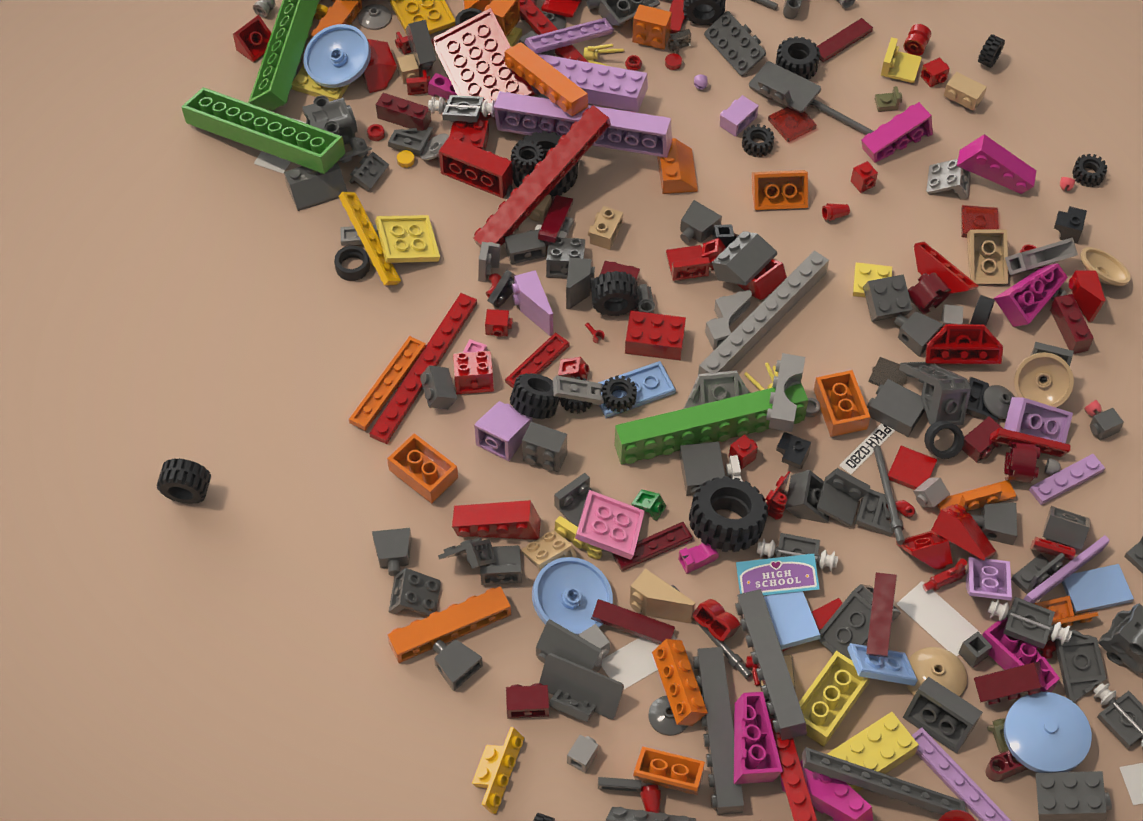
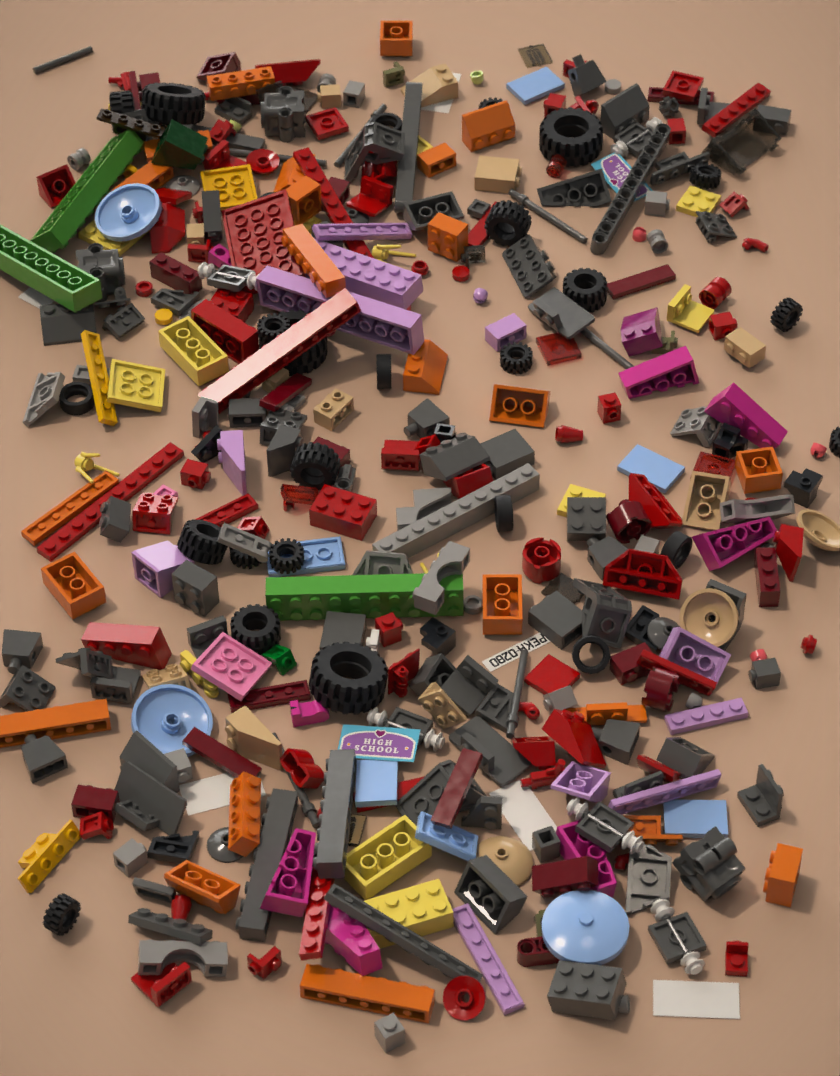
camera: 15 degrees right, 10 degrees down
none -> light grey wing [23,372,65,427]
none -> light yellow plant [74,452,120,484]
none -> red bracket [79,811,114,840]
none -> black wing [147,831,199,864]
none -> red tile [155,187,192,205]
none -> light yellow brick [158,316,229,386]
none -> black tyre [230,604,281,655]
none -> clear red tile [280,484,319,505]
none -> black tyre [377,354,392,389]
none -> tan bracket [418,682,467,729]
none -> dark grey bracket [449,716,531,786]
none -> dark grey wing [461,796,502,829]
none -> dark grey brick [480,429,535,480]
none -> black tyre [494,495,514,532]
none -> red brick [522,537,561,584]
none -> light blue tile [617,444,685,494]
none -> magenta slope [621,307,663,356]
none -> black brick [712,422,748,462]
none -> orange brick [735,447,783,494]
none -> red plate [801,634,817,654]

